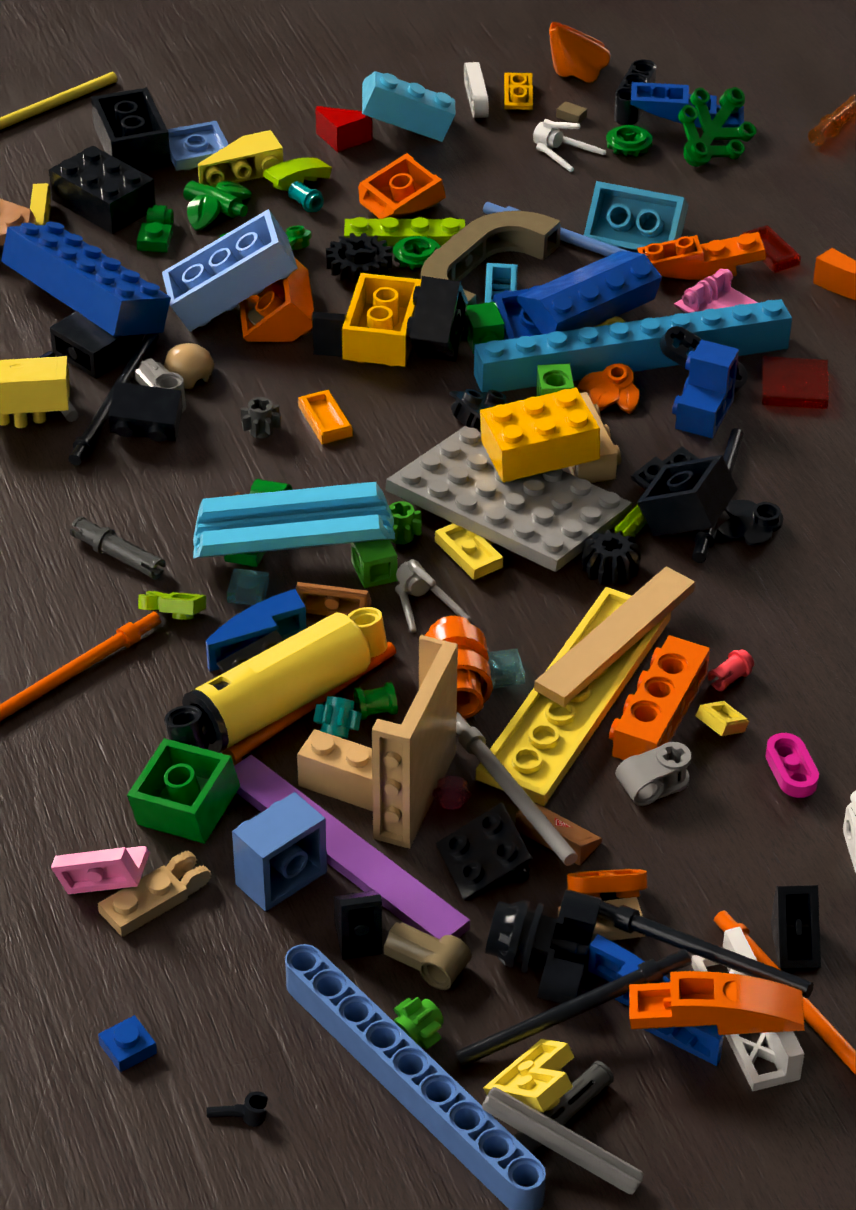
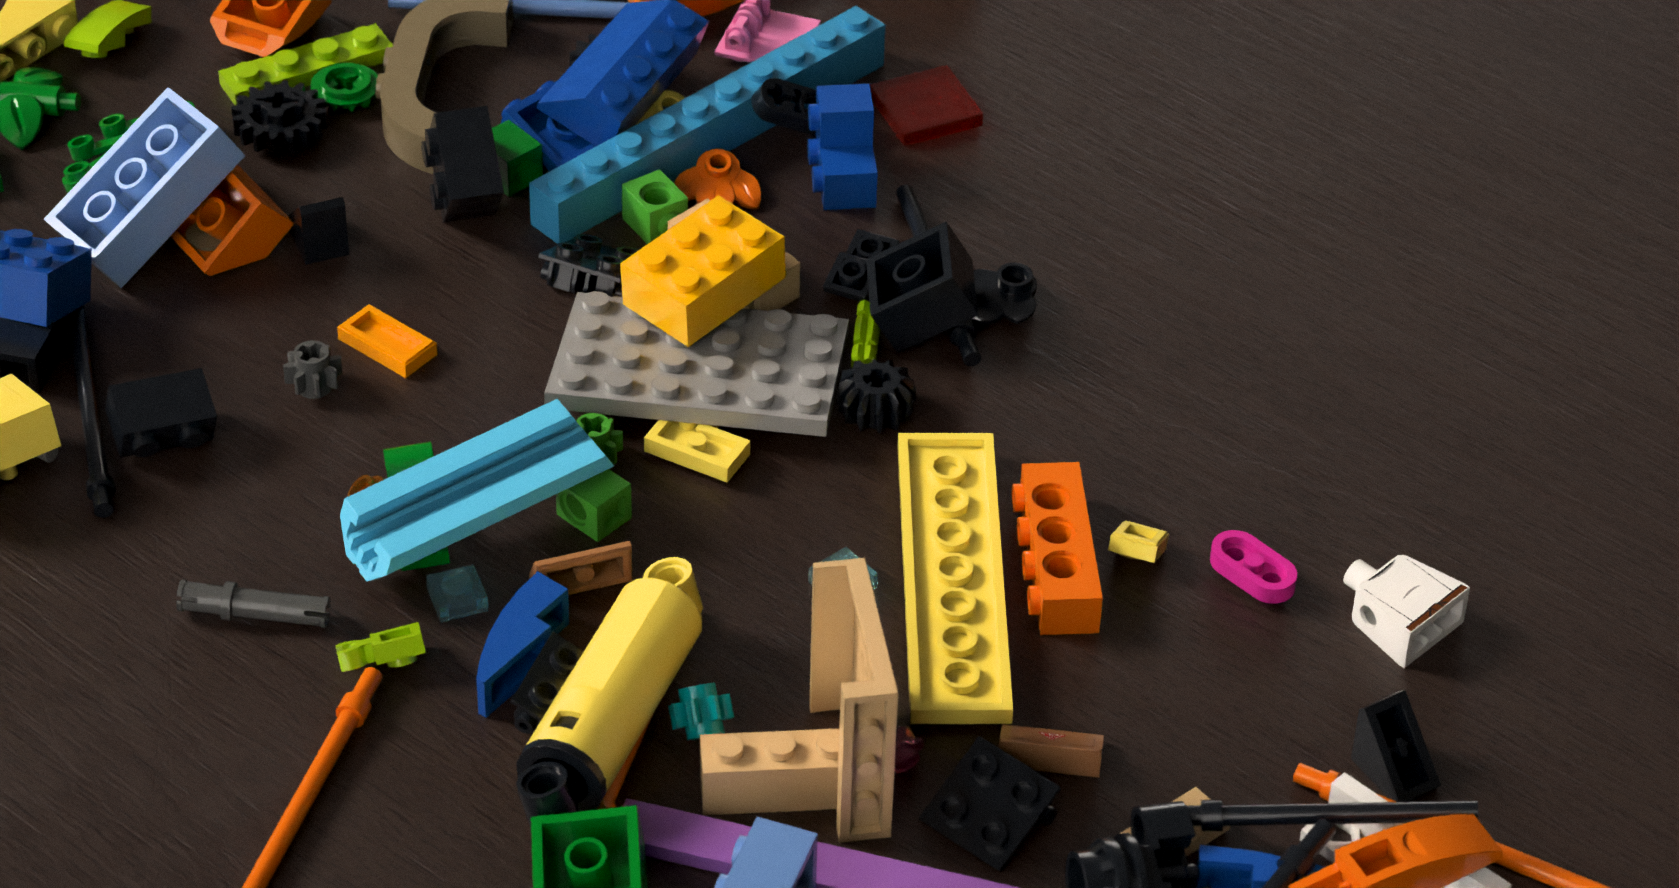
camera: 30 degrees left, 0 degrees up
light grey piece [135,358,186,413] -> none
tan hair [164,343,215,389] -> none
teal pin [288,181,324,212] -> none
yellow brick [342,273,422,367] -> none
green bush [354,682,398,721] -> none
light grey plant [395,559,471,633] -> none
orange piece [425,616,493,719] -> none
light grey bar [456,712,578,866] -> none
medium azure slope [485,263,518,303] -> none
tan tile [534,566,695,707] -> none
orange plate [567,869,648,898] -> none
light grey piece [615,742,691,806] -> none
coral pin [707,649,754,691] -> none

